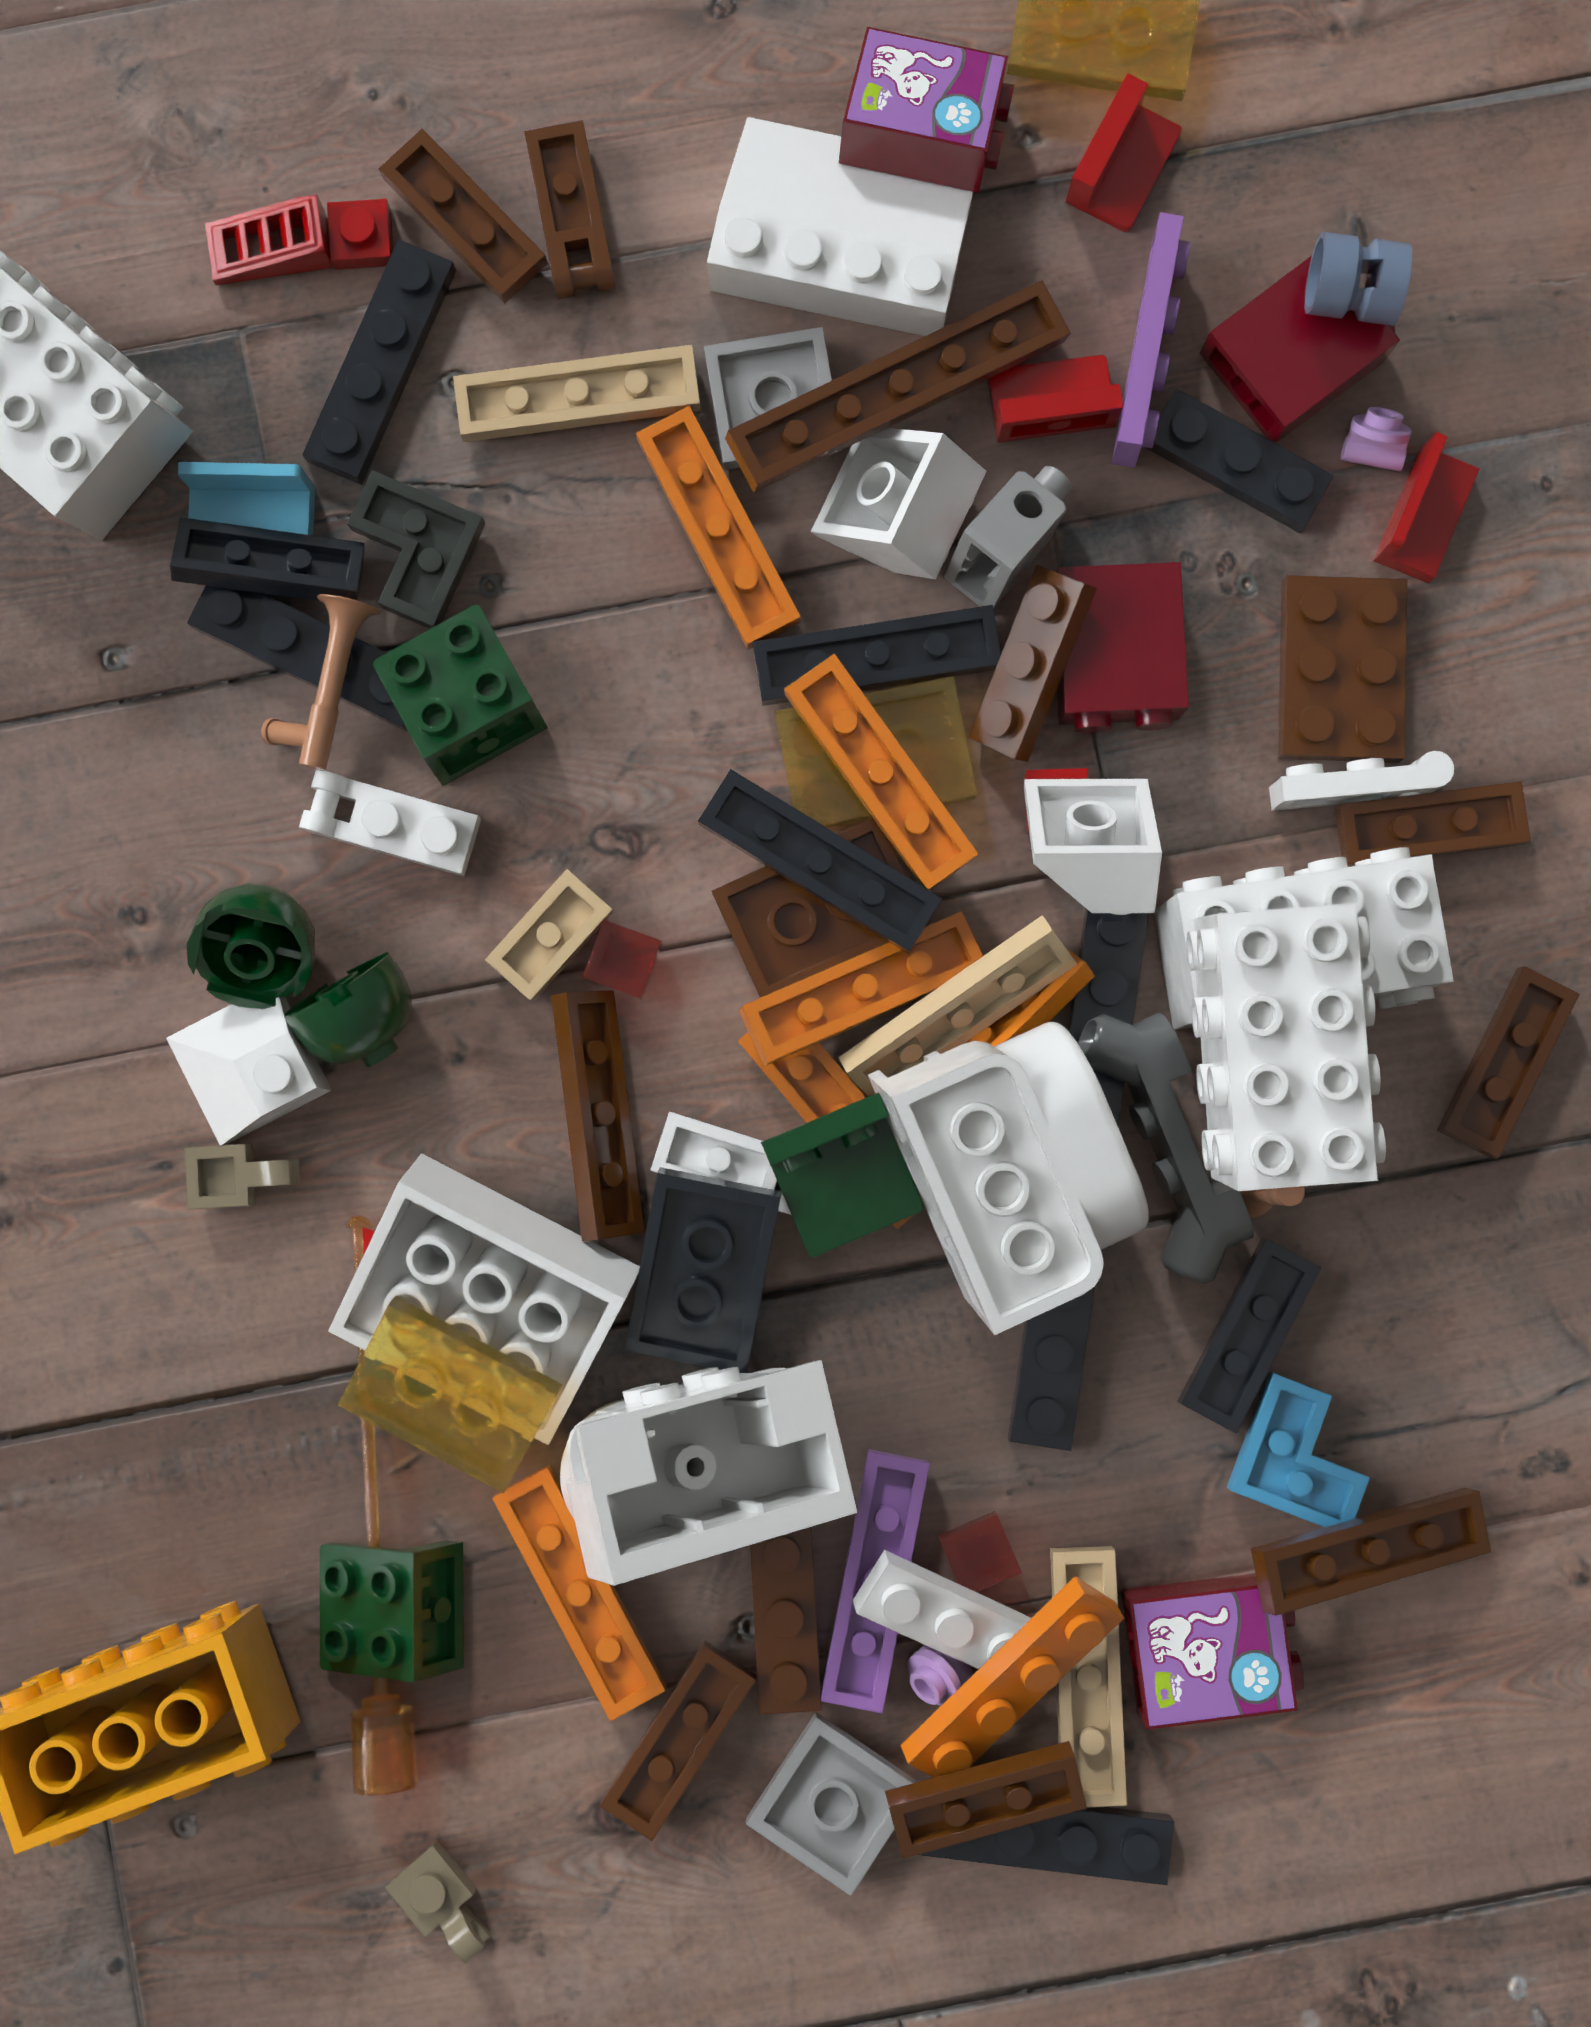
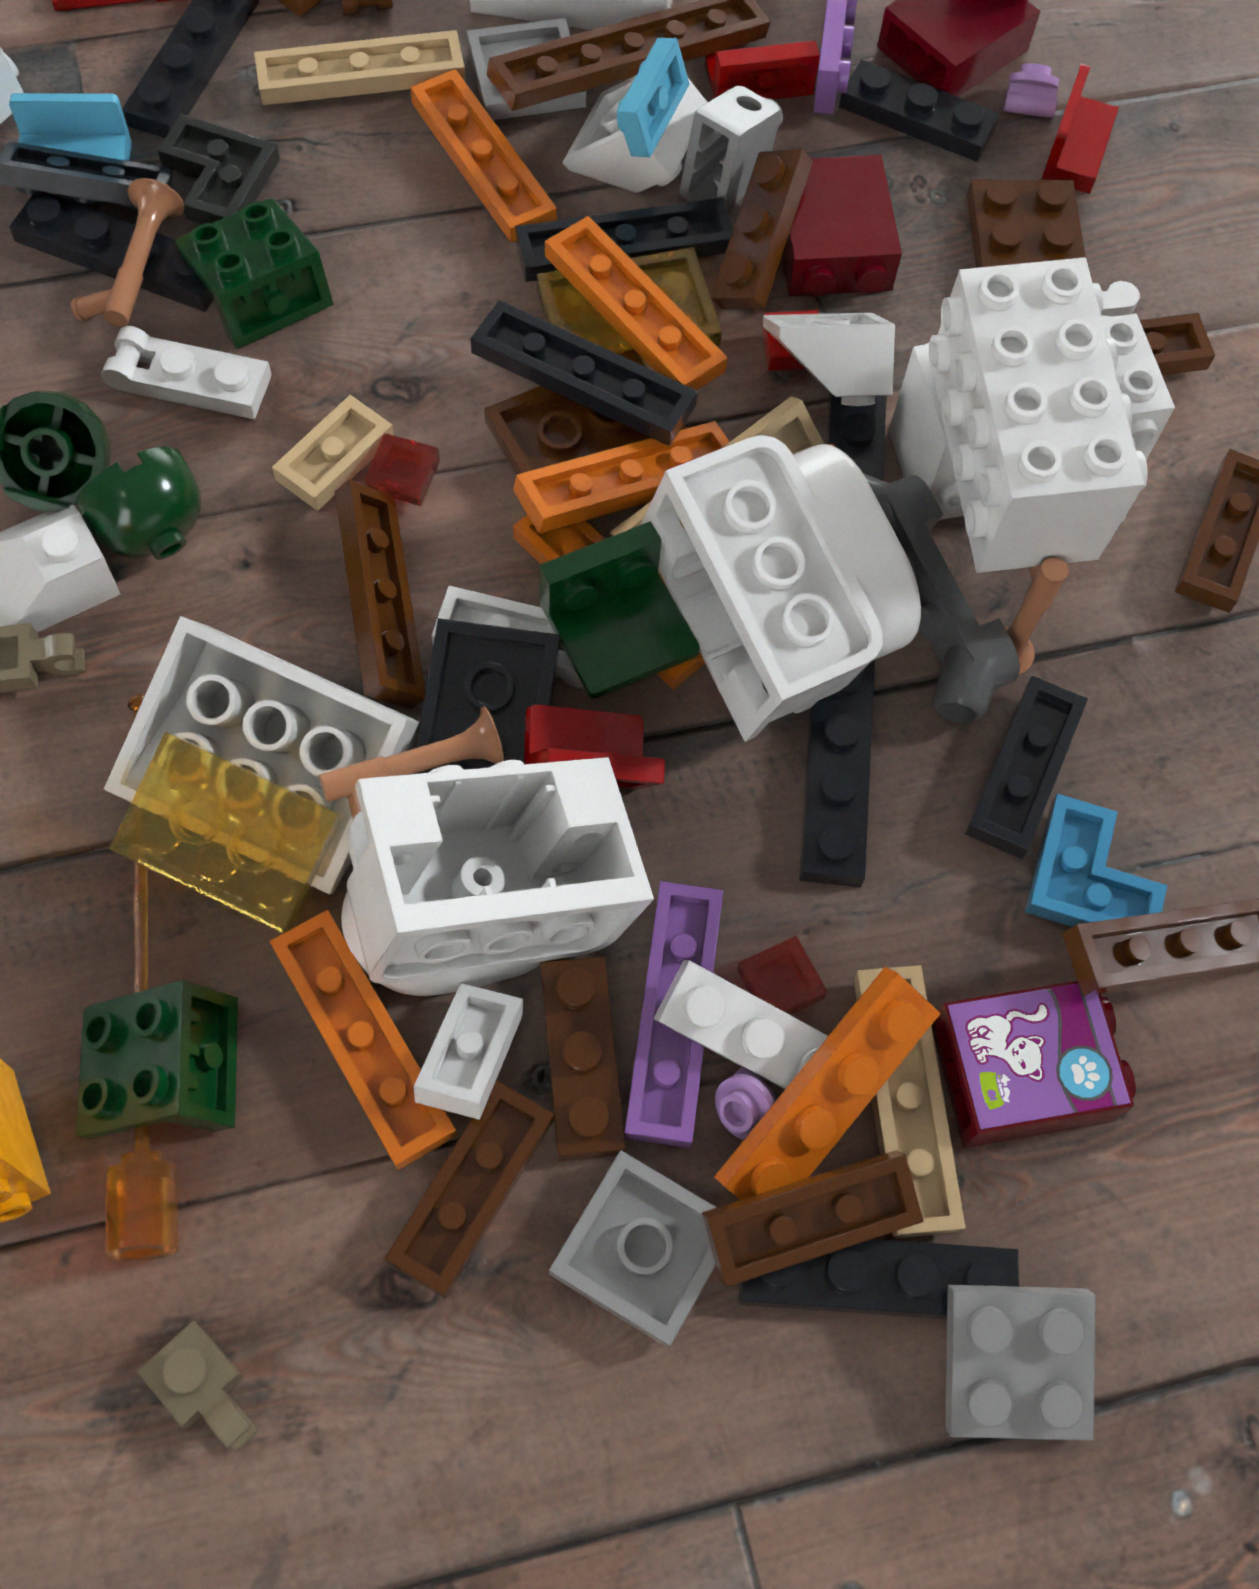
camera: 10 degrees left, 20 degrees down
none -> nougat piece [319,706,504,819]
none -> white plate [414,983,523,1120]
none -> red panel [524,705,665,790]
none -> medium azure plate [617,38,690,158]
none -> light grey plate [945,1285,1096,1441]

